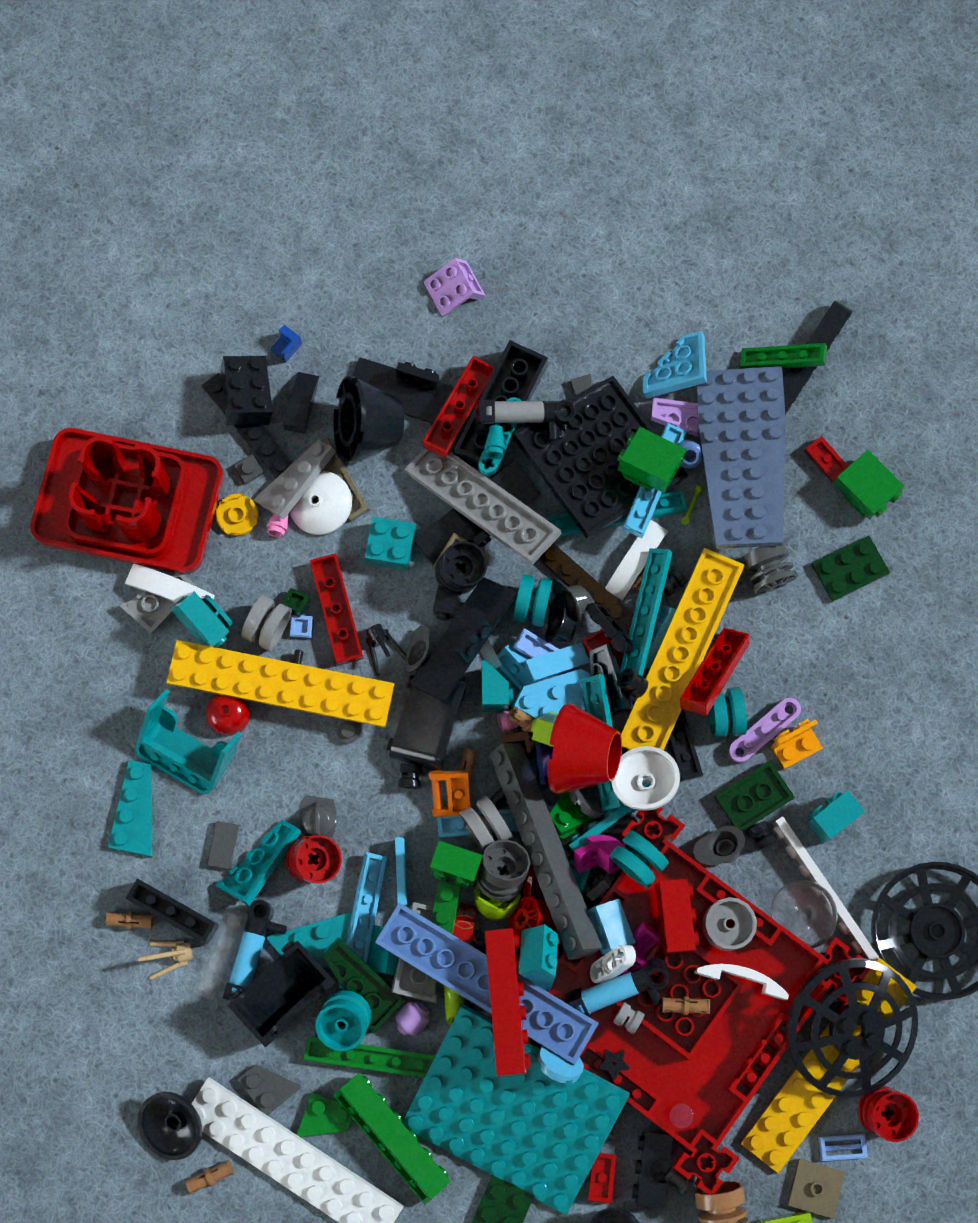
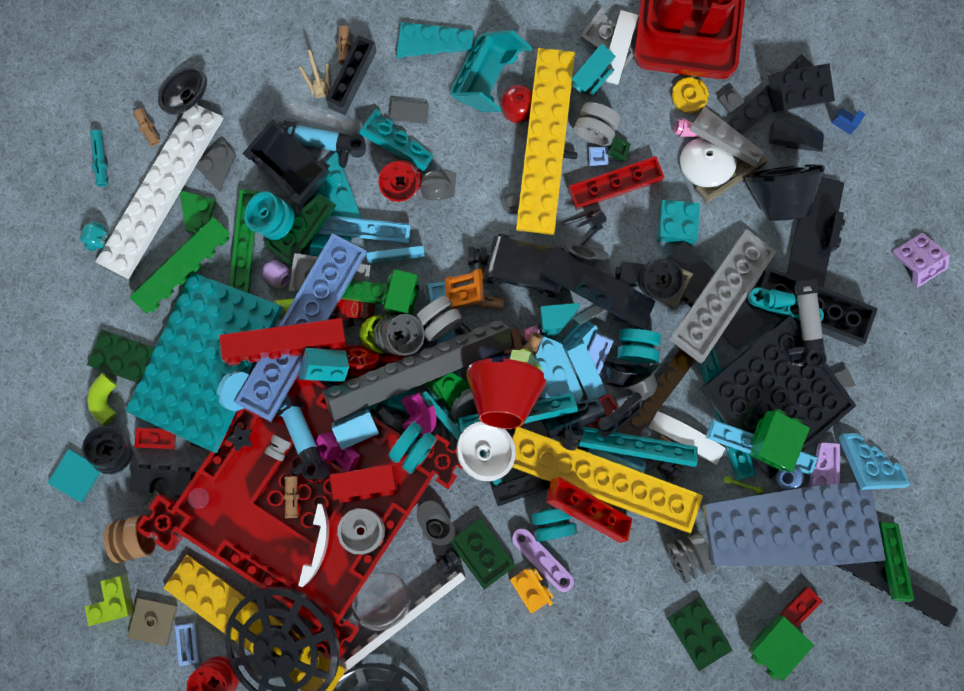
camera: 85 degrees right, 5 degrees up
red piece [422,356,495,459] -> none
white beam [590,945,636,983] -> none
teal brick [806,790,865,844] -> none

